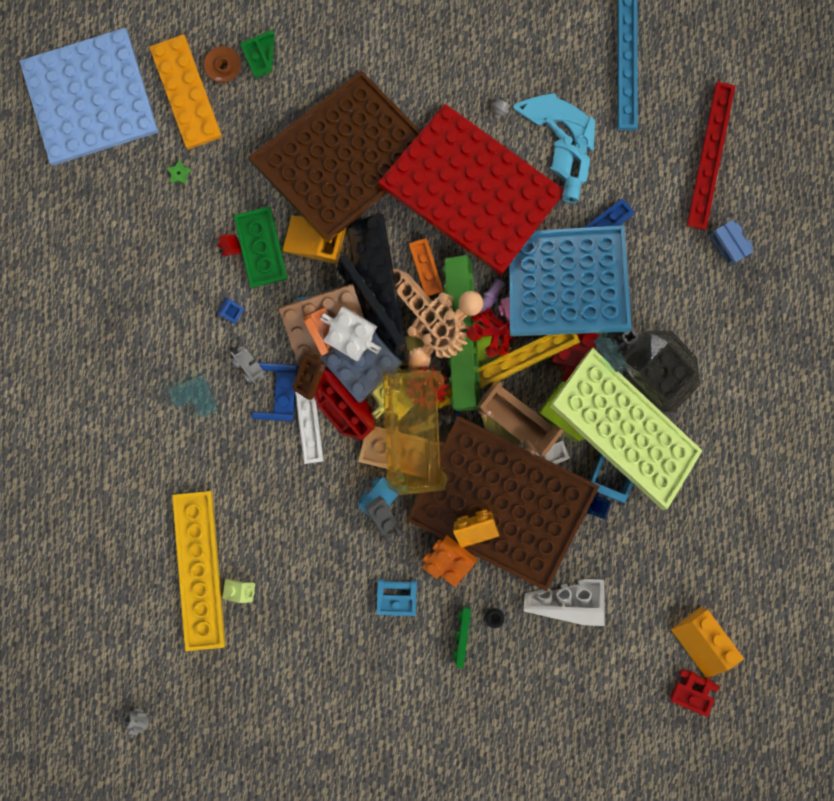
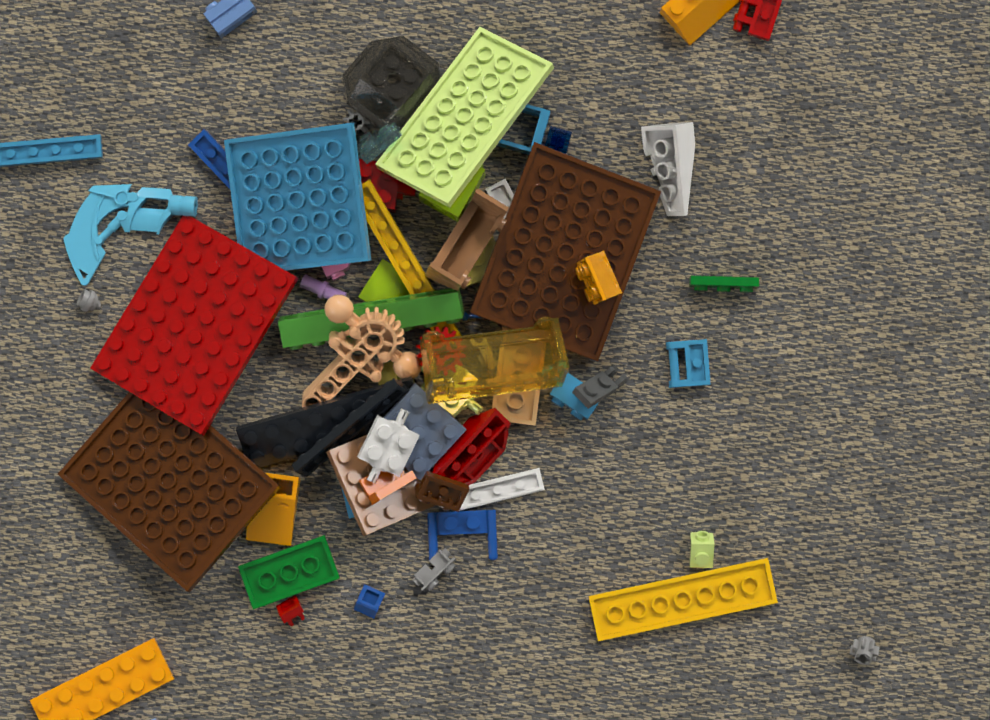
camera: 100 degrees left, 0 degrees up
bright green plate [167,161,192,184] -> none
clear light blue plate [168,375,219,418] -> none
dark orange dish [204,46,241,83] -> none
green wing [240,29,275,79] -> none
orange plate [409,238,444,297] -> none
orange plate [422,535,478,587] -> none
red plant [466,309,514,358] -> none
black plate [485,608,505,628] -> none
red plate [686,81,736,231] -> none

